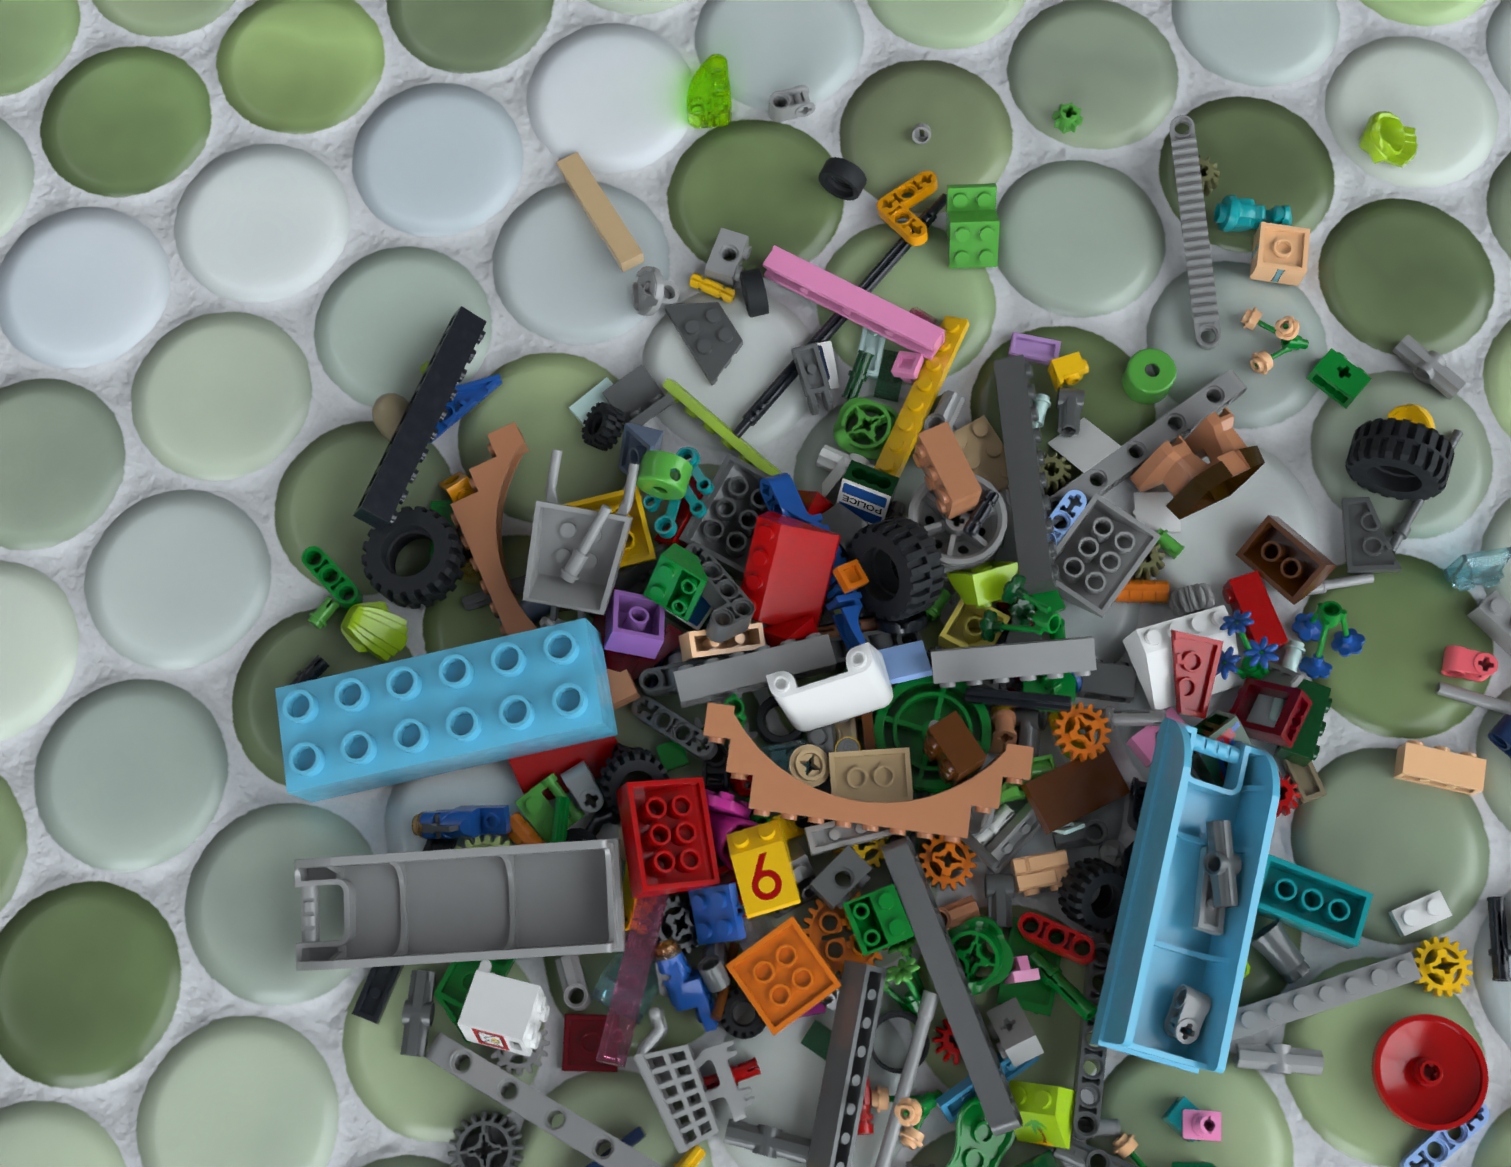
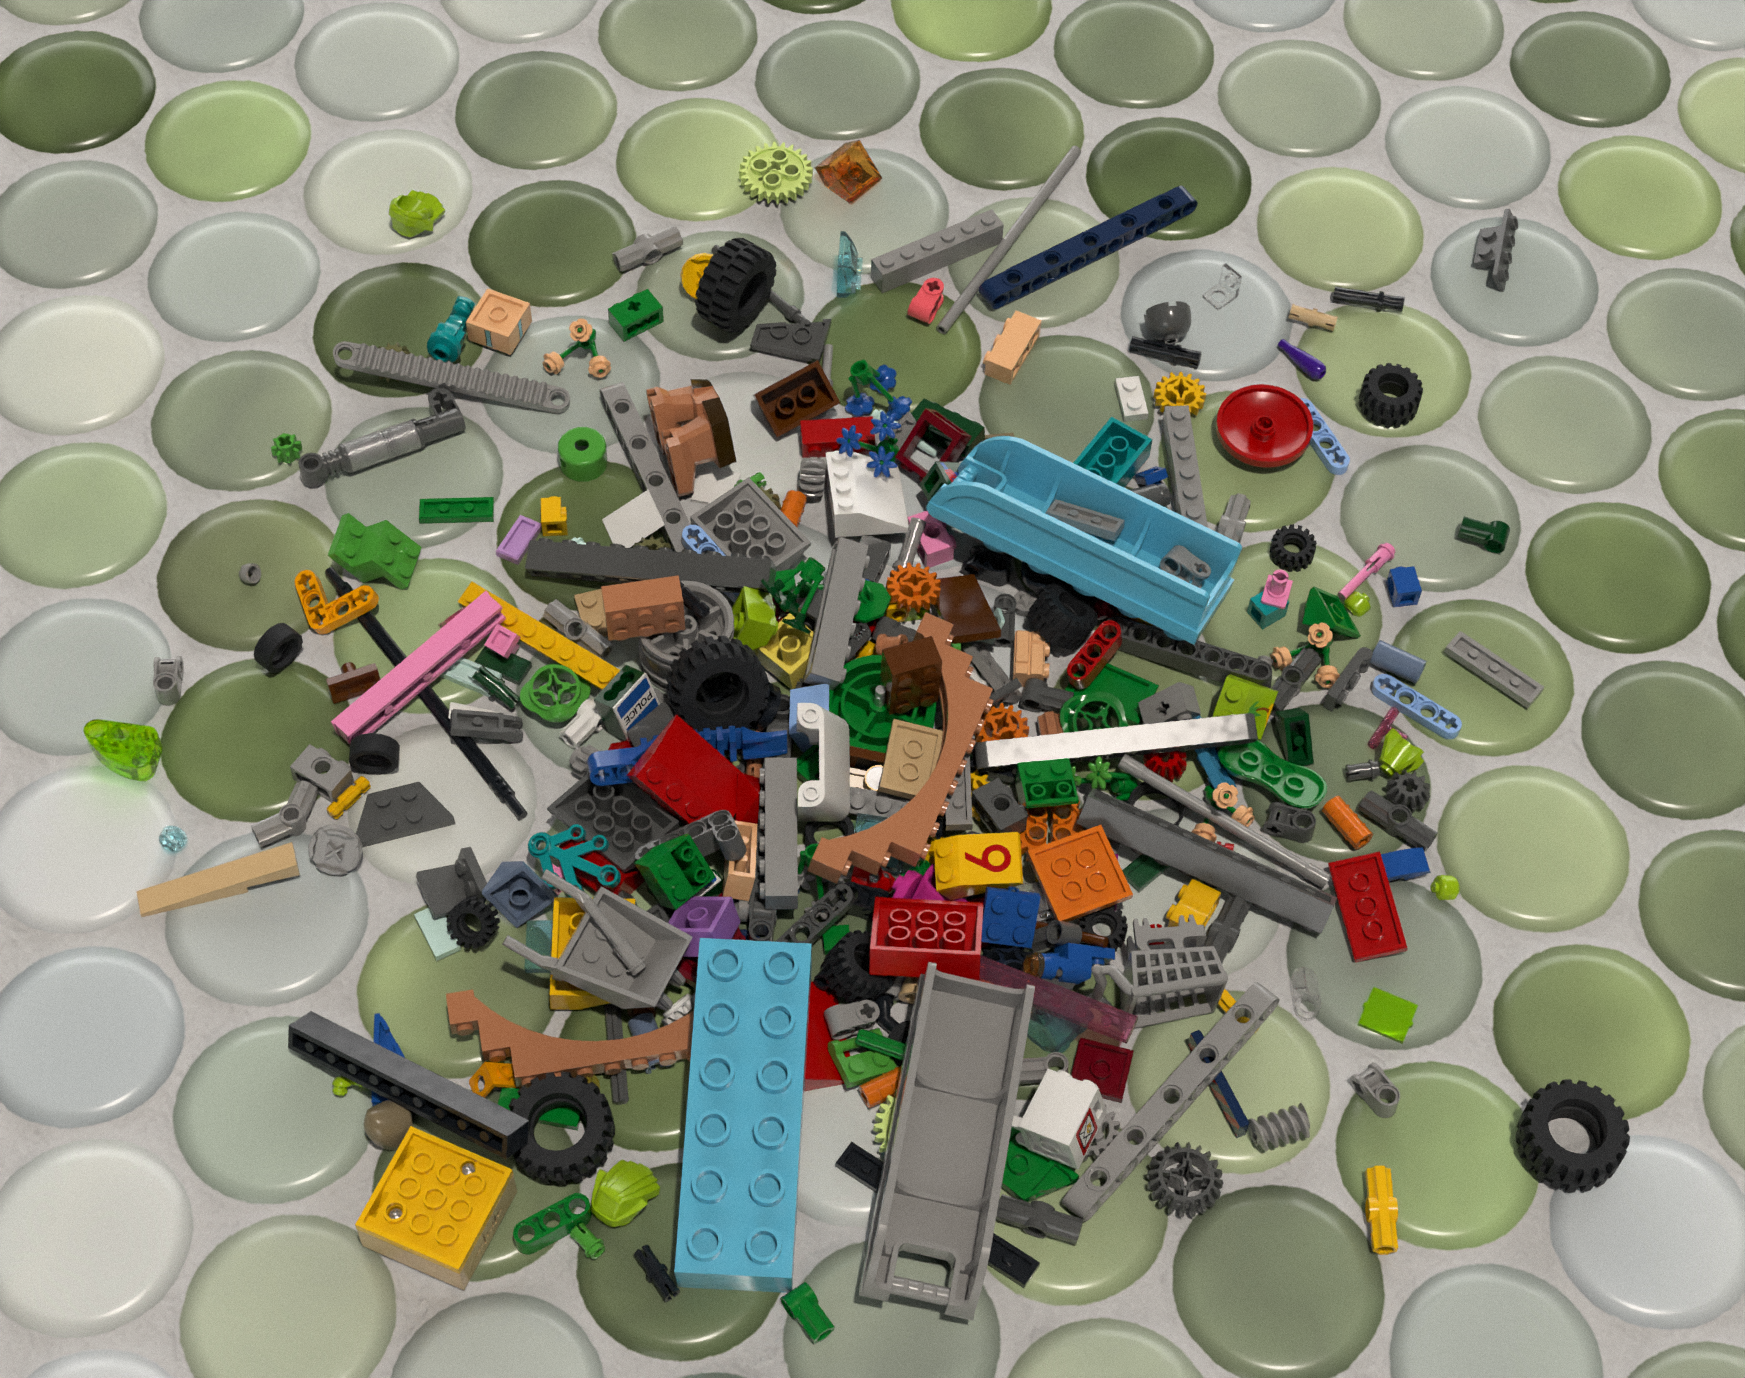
camera: 80 degrees left, 15 degrees down
blue plate [412,805,511,839] -> none
bright green piece [636,450,693,500] -> none
lime plate [662,378,782,476] -> none
tan gear [788,744,830,787] -> none
white sticker [822,455,845,497] -> none
orange plate [832,559,869,594] -> none
black axle [965,687,1072,712] -> none
bright pink tile [1004,955,1040,985] -> none
green pin [1028,951,1098,1021] -> none
dark grey piece [1056,387,1085,437] -> none
wing [1171,630,1224,719] -> none
dark grey piece [1203,820,1242,908] -> none
none -> clear light blue tile [159,826,187,852]
none -> light grey piece [251,780,319,847]
none -> piece [298,388,466,487]
none -> reddish brown tile [326,662,381,704]
none -> yellow piece [355,1126,517,1290]
none -> green tile [419,497,494,524]
none -> clear light blue tile [525,920,553,973]
none -> light grey gear [569,744,599,778]
none -> green piece [780,1282,835,1344]
none -> blue plate [1135,466,1168,486]
none -> yellow brick [1166,879,1221,927]
none -> black tyre [1270,524,1317,572]

